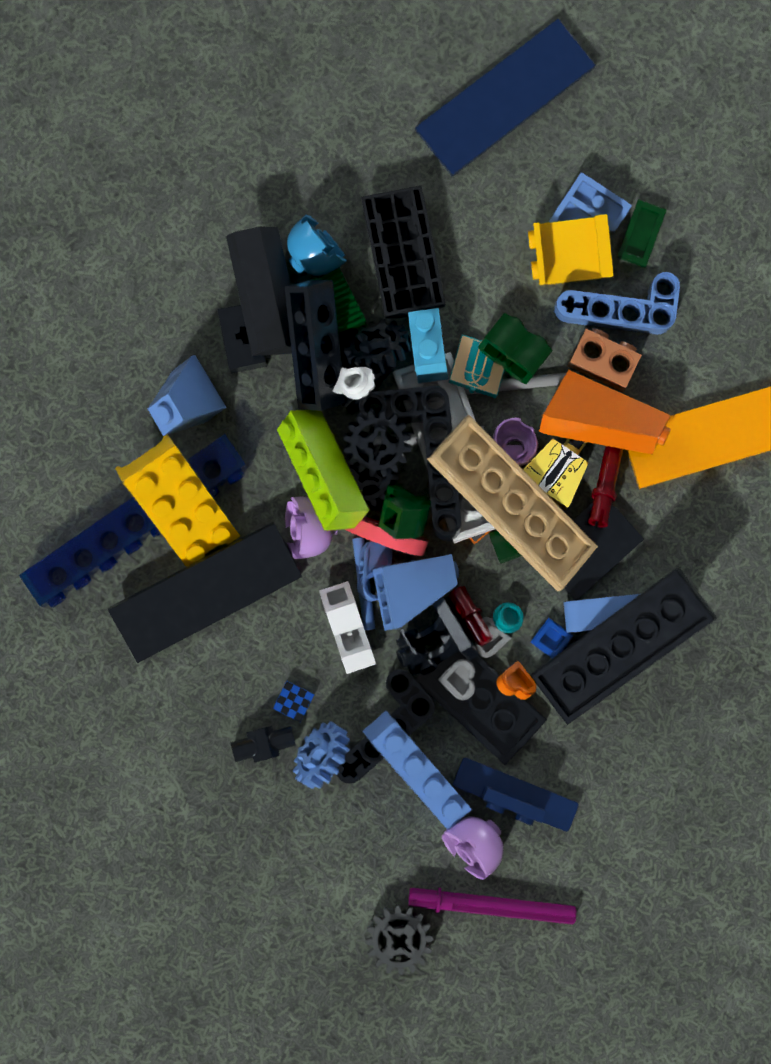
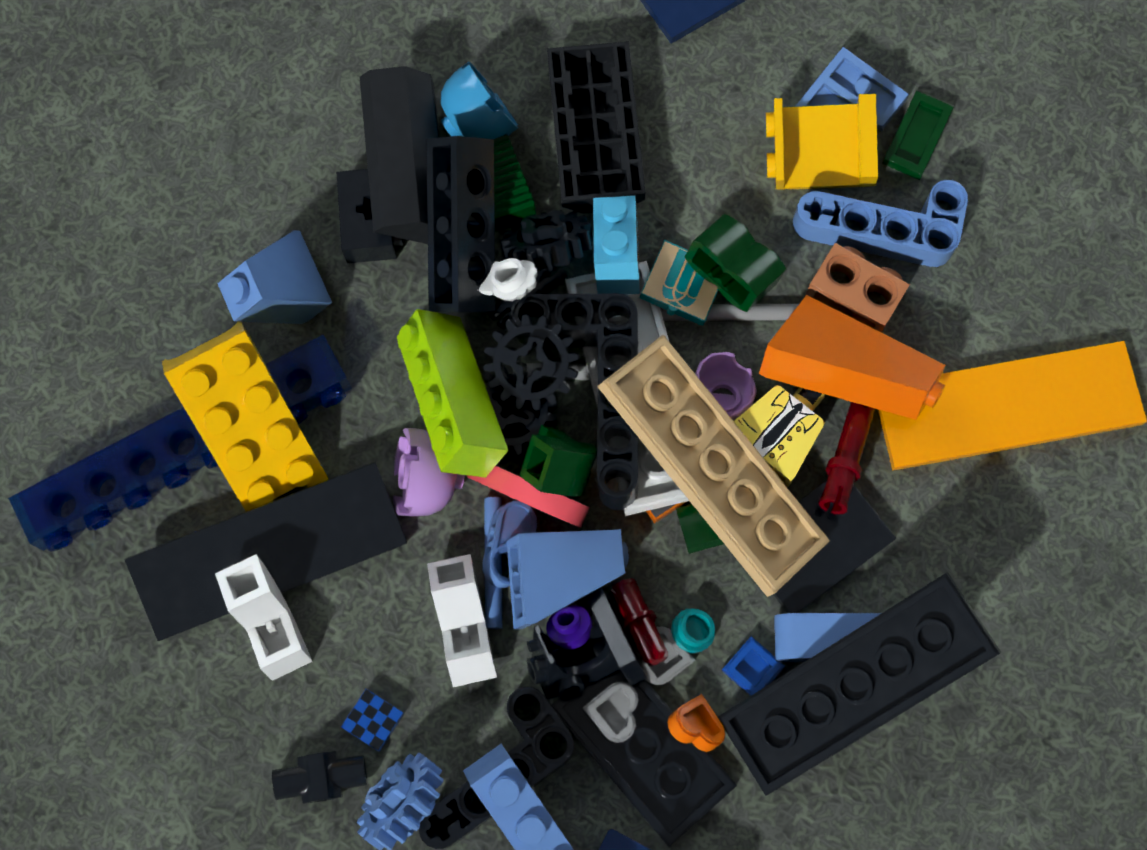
camera: 10 degrees right, 10 degrees down
none -> white brick [215,554,313,681]
none -> dark purple plate [546,606,592,650]

